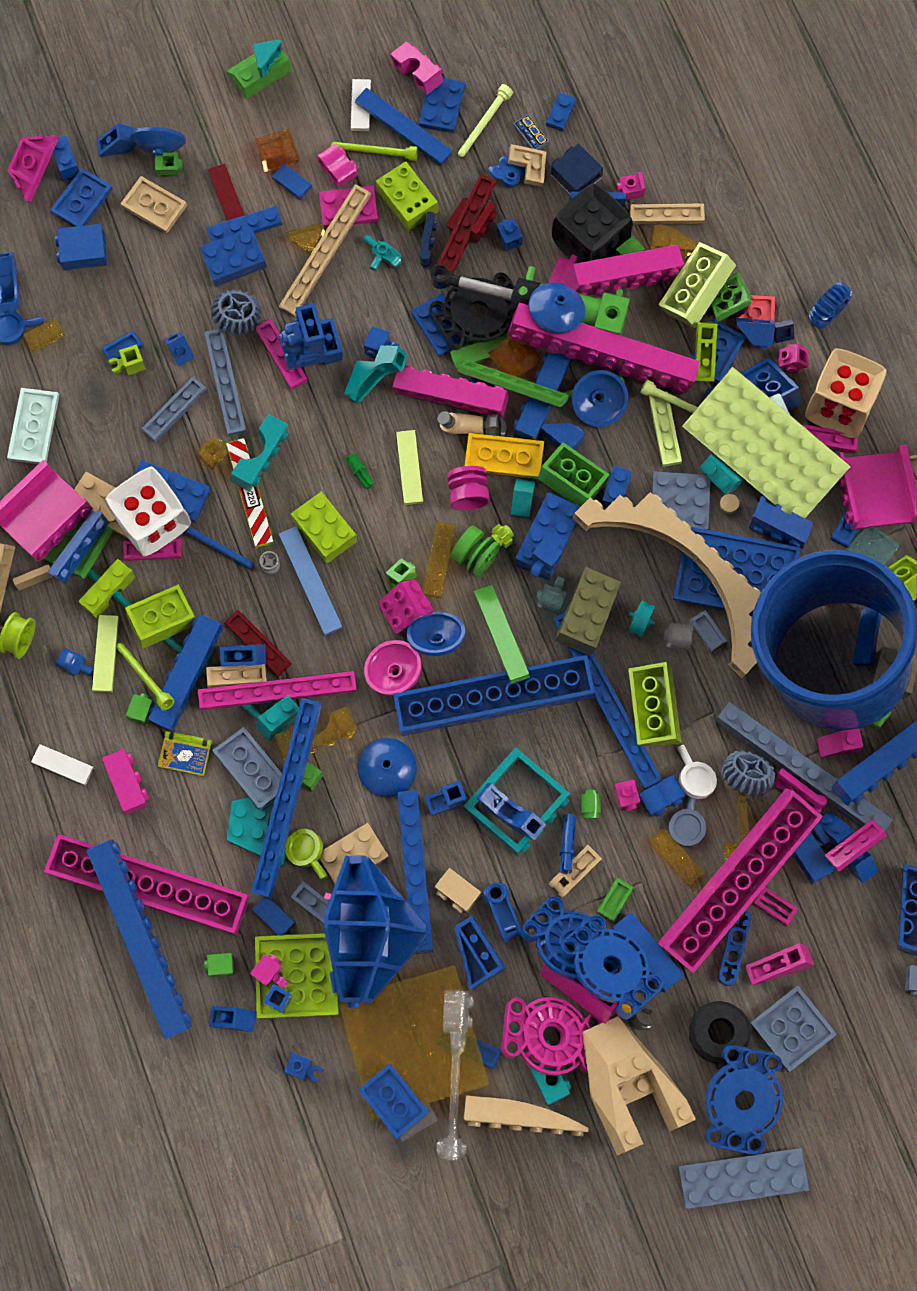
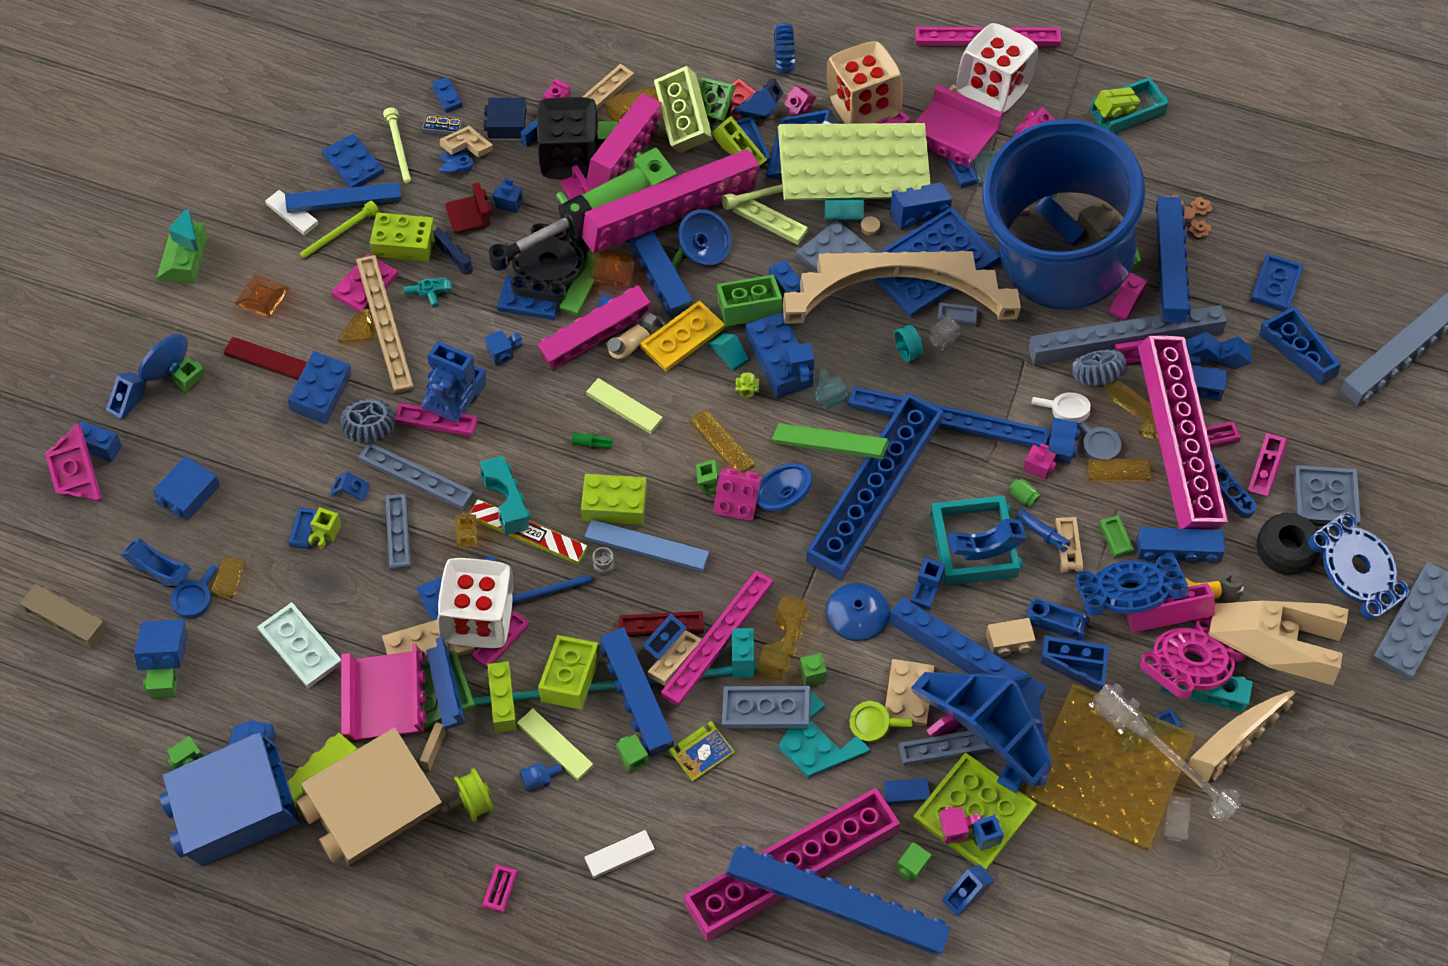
camera: 50 degrees left, 15 degrees down
blue plate [50,168,113,227] -> none
dark pink brick [102,749,150,815] -> none
lime piece [116,643,174,710] -> none
tan plate [120,176,187,234] -> none
blue plate [206,206,283,242] -> none
blue plate [251,698,322,898] -> none
blue tile [272,164,312,200] -> none
blue brick [284,1053,324,1082] -> none
dark pink brick [317,144,358,188] -> none
teal arch [344,345,408,403] -> none
blue plate [358,1063,429,1139] -> none
dark pink dish [364,640,422,696] -> none
arch [390,41,443,94] -> none
dark red tile [437,174,497,274] -> none
dark pink wheel [447,466,490,510] -> none
bright green wheel [450,525,501,577] -> none
bright green tile [457,360,569,407] -> none
blue dish [529,282,585,334] -> none
blue slope [540,423,585,450] -> none
olive brick [555,567,621,656] -> none
blue piece [559,915,663,1019] -> none
lime slope [629,662,682,746] -> none
dark pink plate [825,819,887,872] -> none

